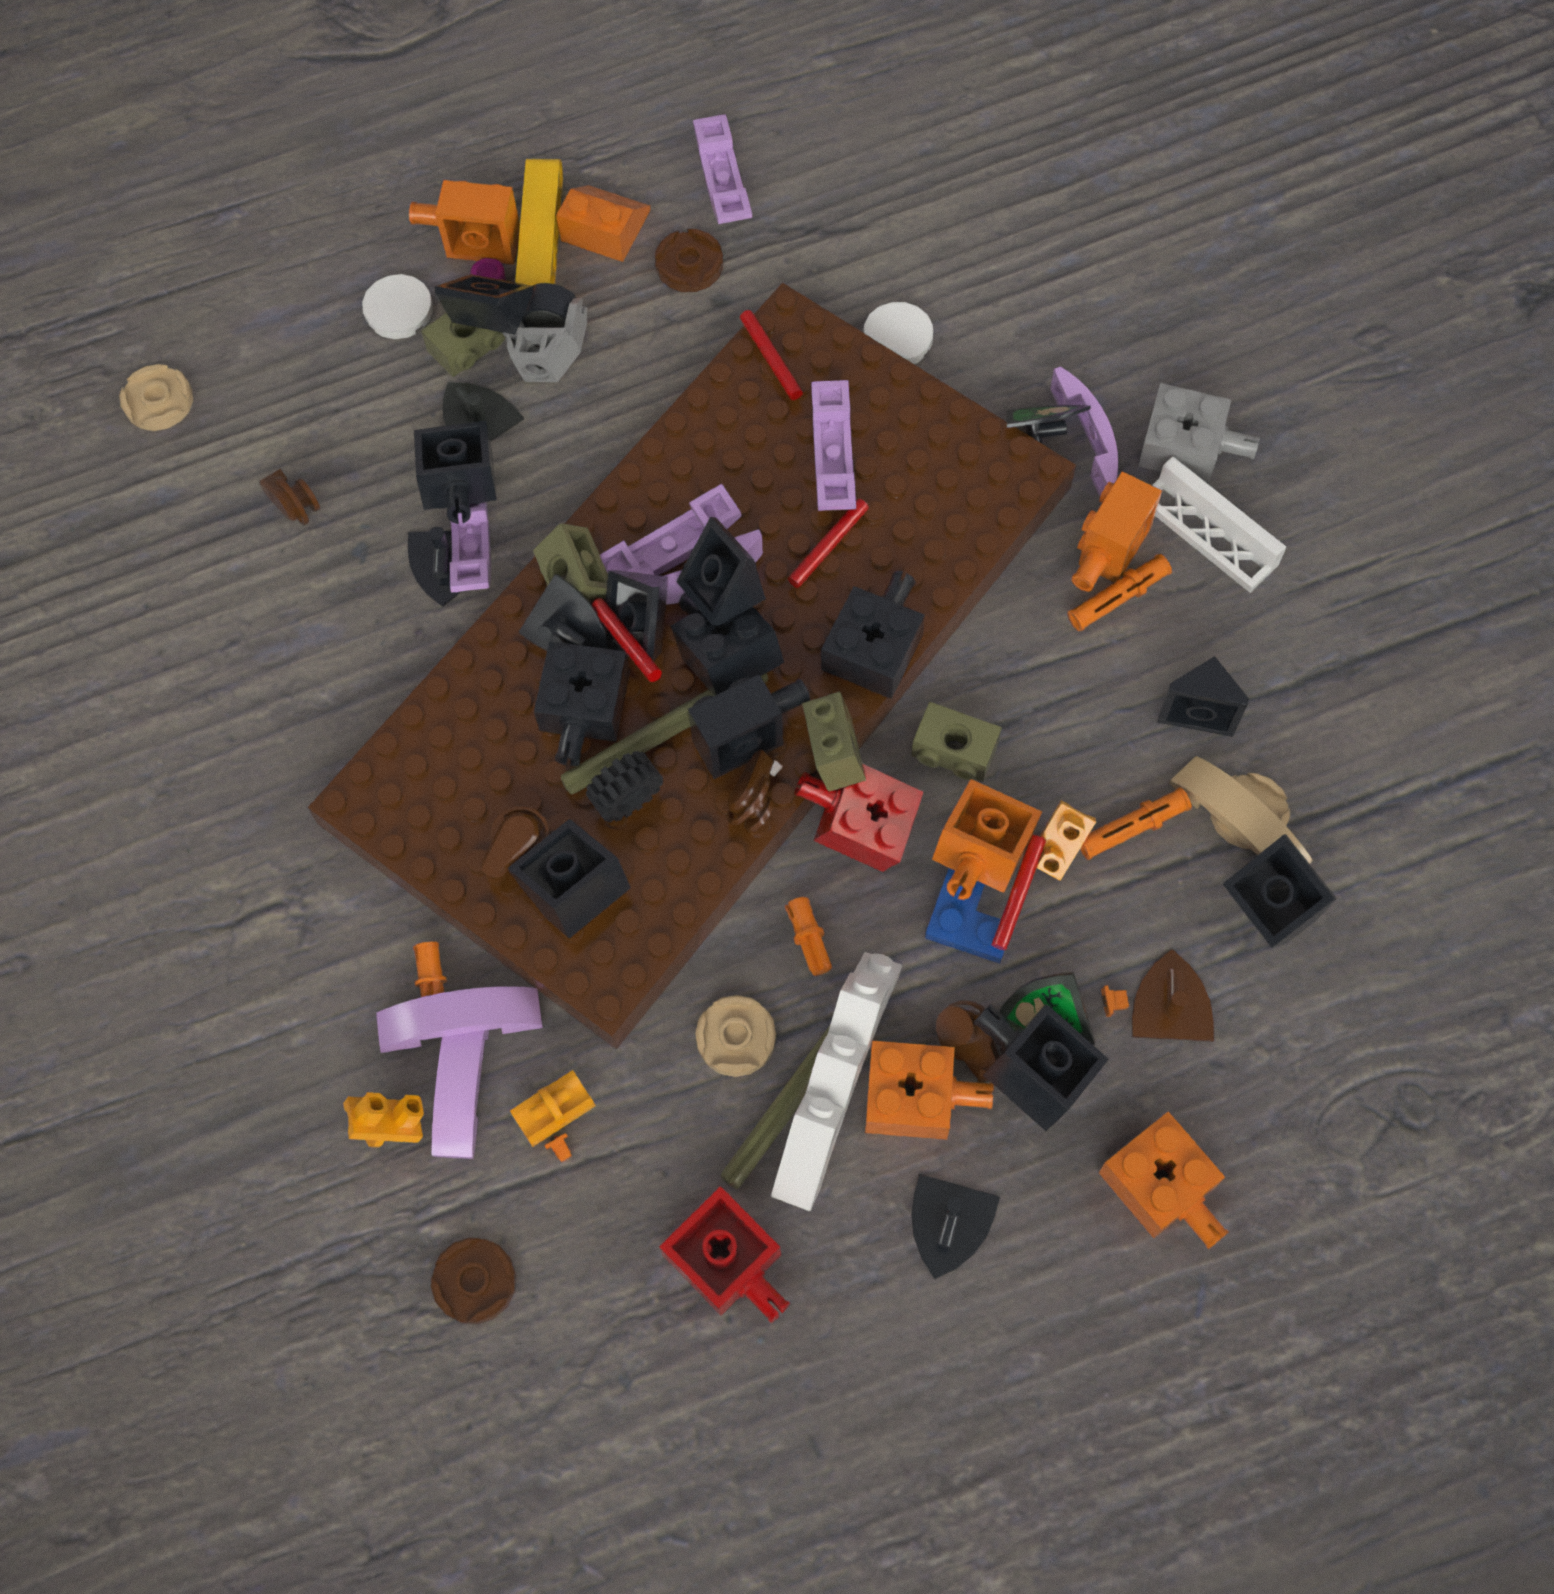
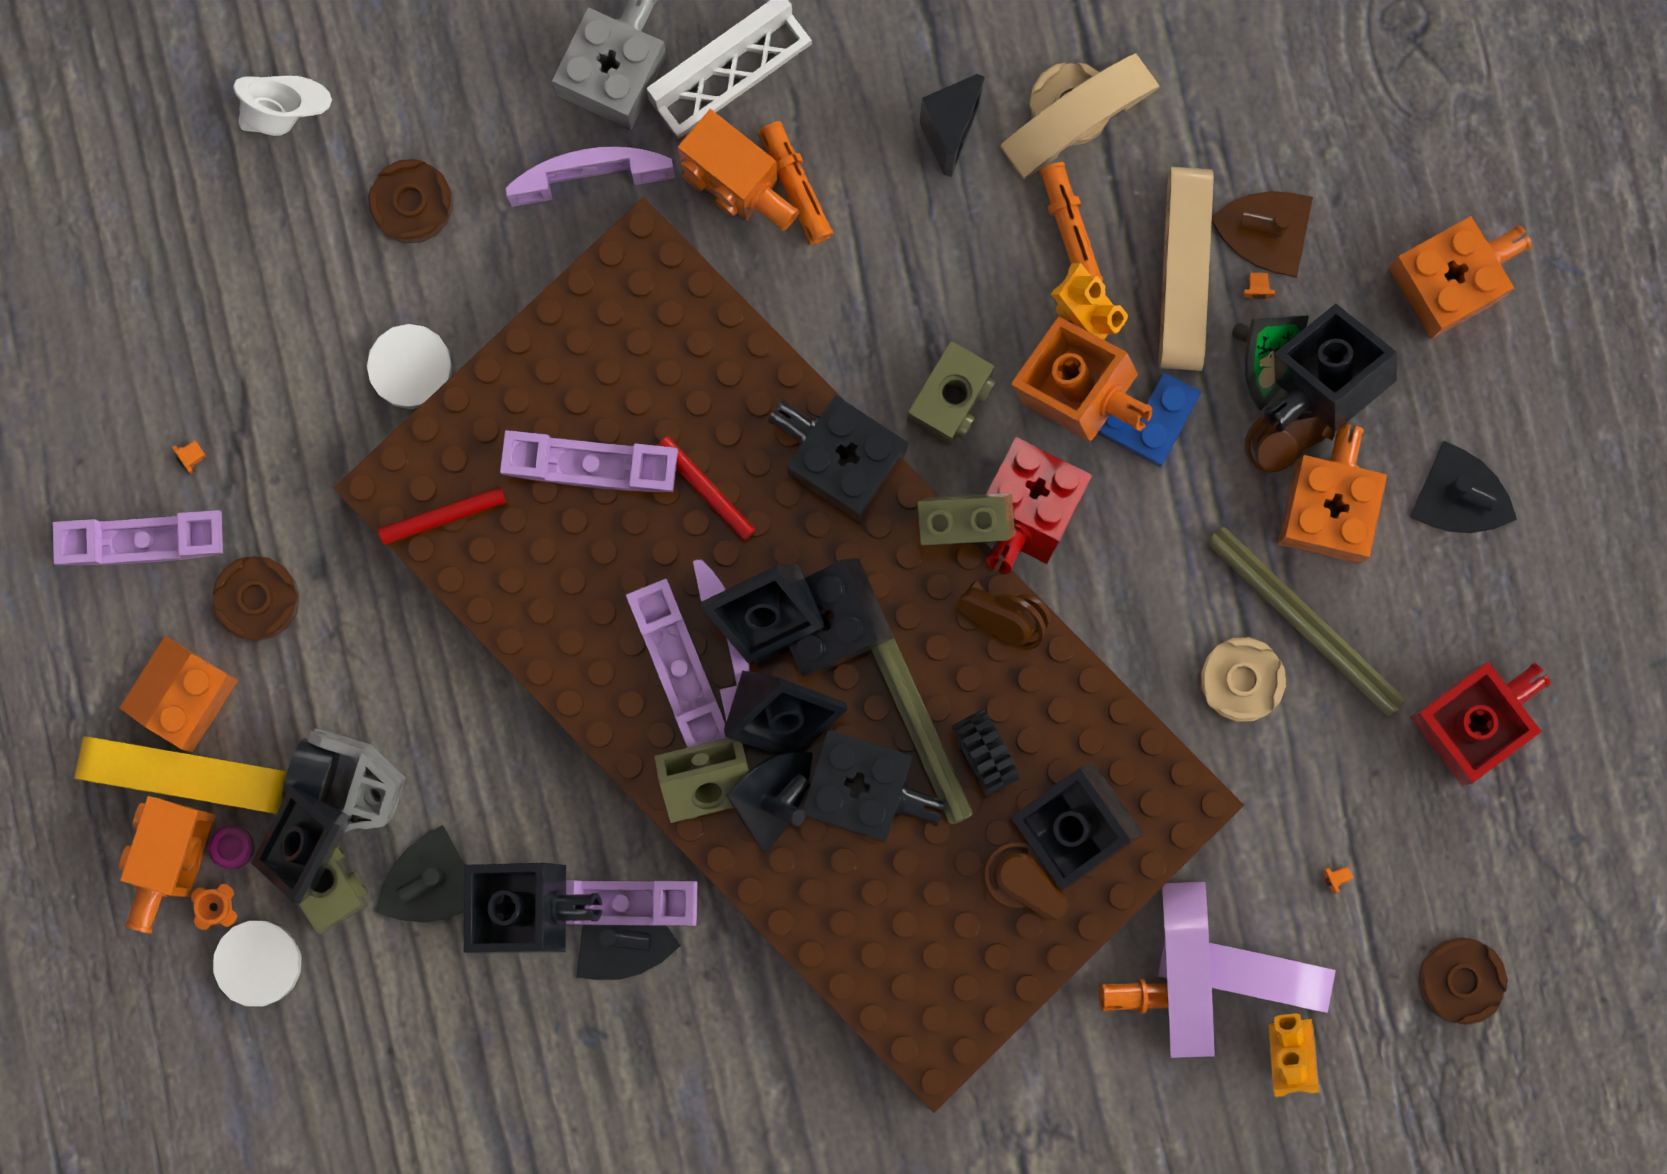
camera: 85 degrees left, 15 degrees up
reddish brown piece [259,468,320,526] -> none
light orange hips [510,1070,596,1147] -> none
red bar [592,598,662,682] -> none
black brick [688,674,810,779] -> none
white arch [771,952,902,1211] -> none
orange axle [785,897,832,976] -> none
red bar [991,835,1046,951] -> none
black shield [1006,405,1091,443] -> none
black slope [1223,834,1337,948] -> none
none -> orange piece [172,440,206,475]
none -> orange plate [191,884,237,930]
none -> white piece [233,76,332,136]
none -> reddish brown tile [368,159,453,244]
none -> tan beam [1158,167,1214,371]

